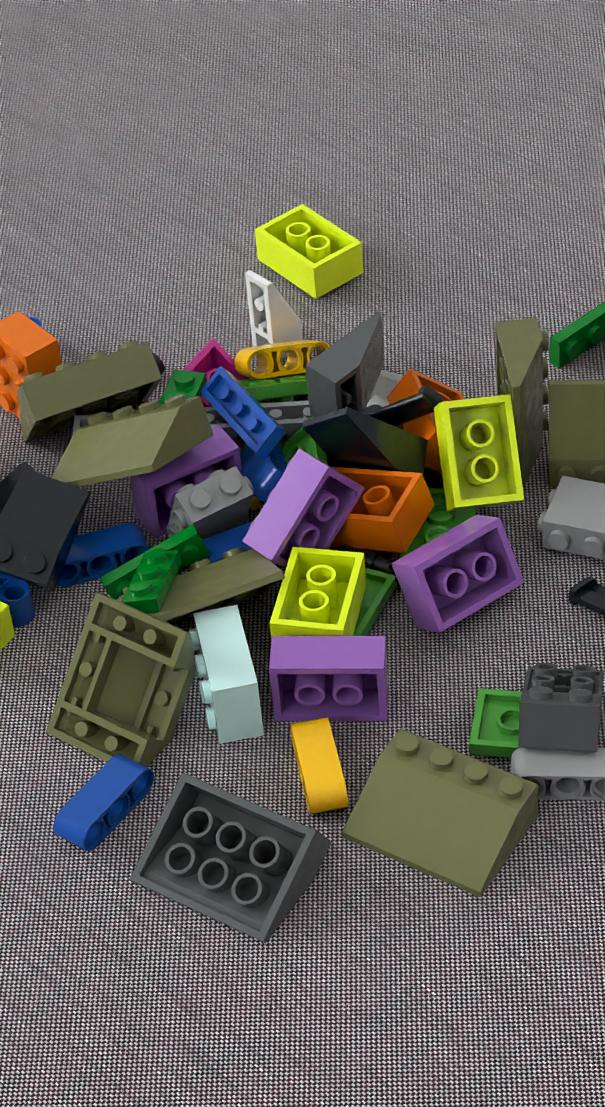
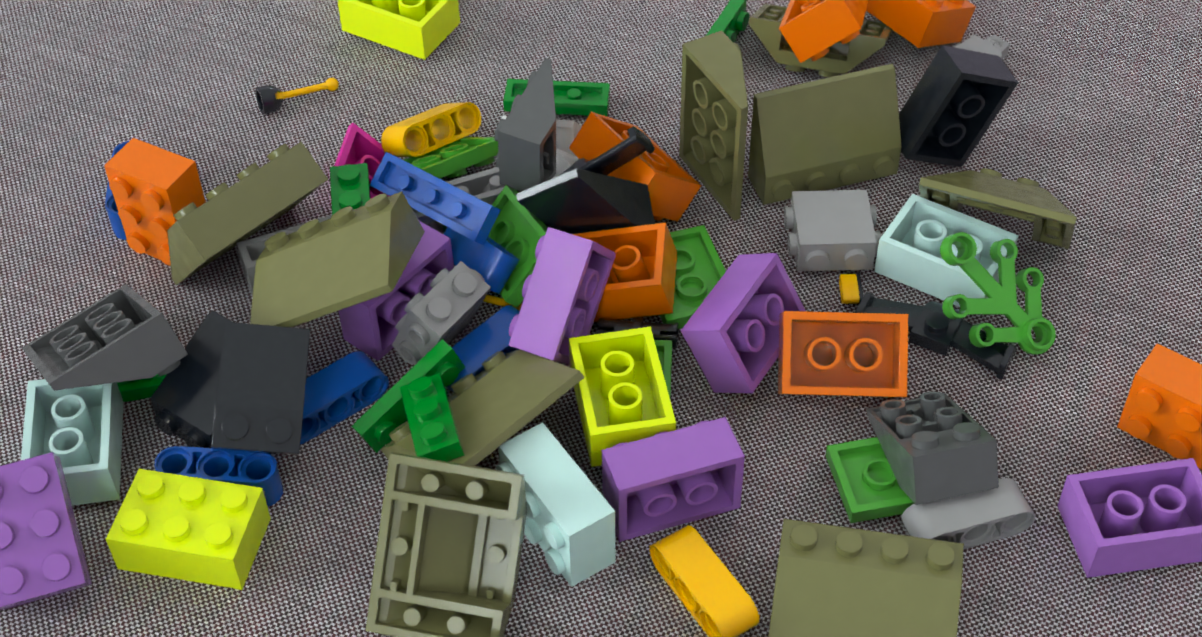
camera: 25 degrees left, 5 degrees up
white slope [245,270,302,359] -> none
neon yellow brick [434,394,524,511] -> none
none -> hinge [255,78,339,114]
none -> green plate [503,78,610,116]
none -> orange brick [778,311,908,397]
none -> yellow piece [839,272,864,305]

